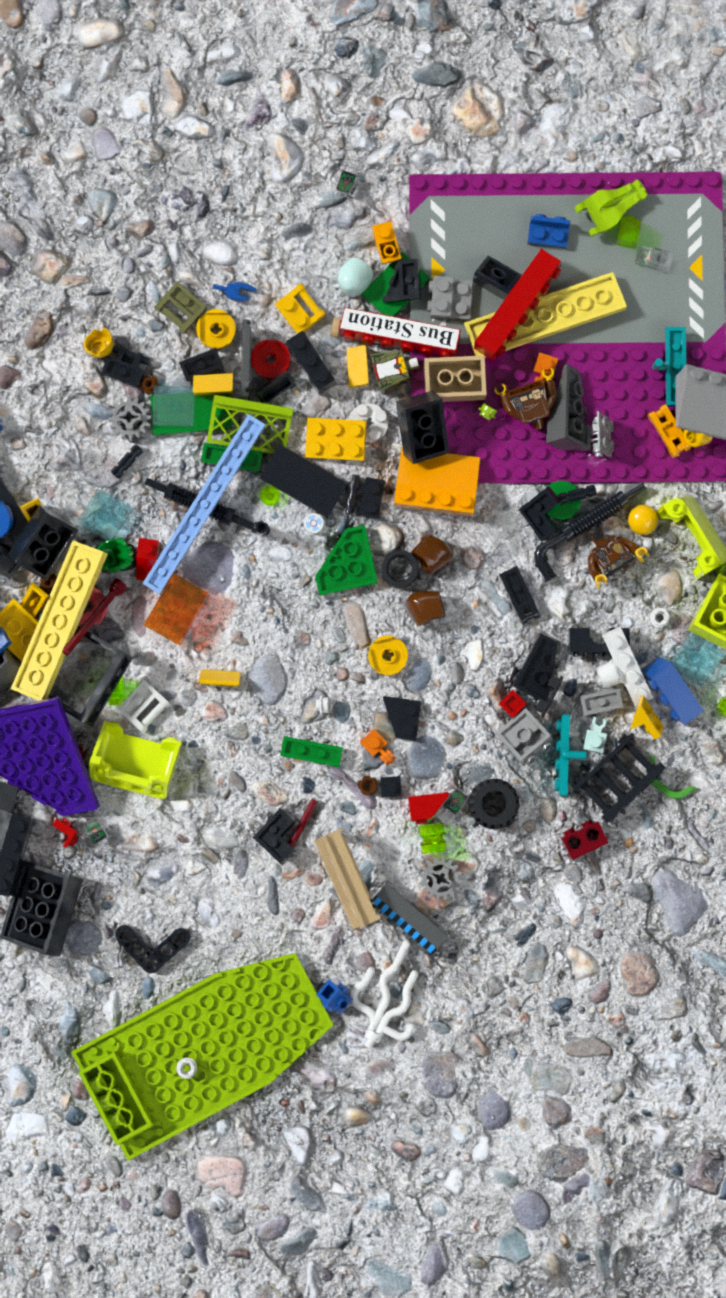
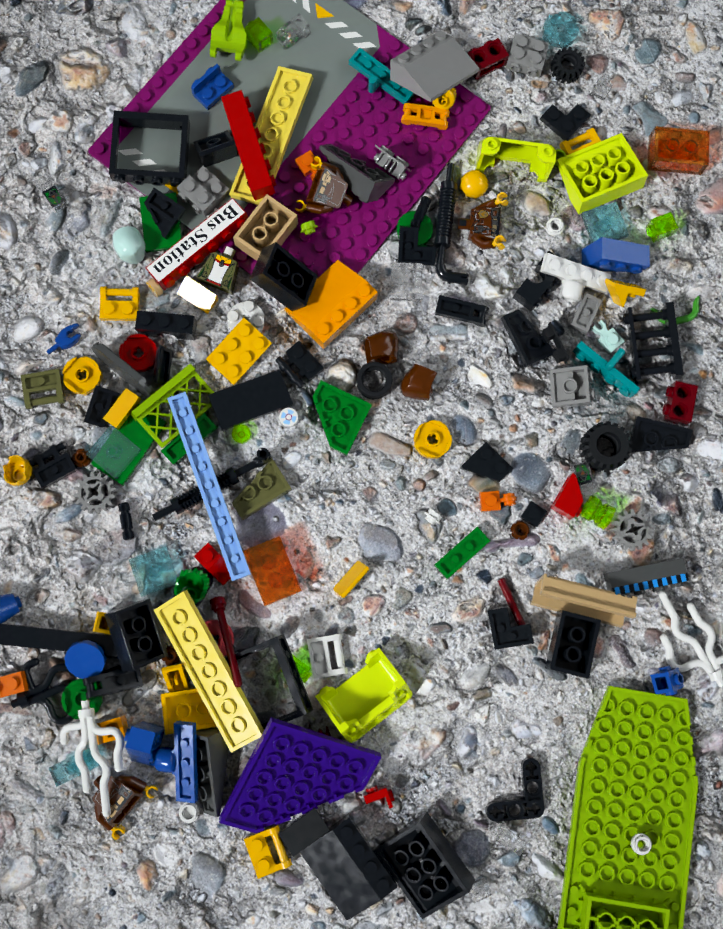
camera: 65 degrees left, 5 degrees down
leg [83,815,117,856] -> none
light orange slope [372,221,402,264] -> none
red plate [498,690,527,718] -> none
none -> black window [109,110,190,187]
none -> olive wing [232,457,292,520]
none -> black brick [545,610,601,679]
none -> black wing [629,416,693,452]

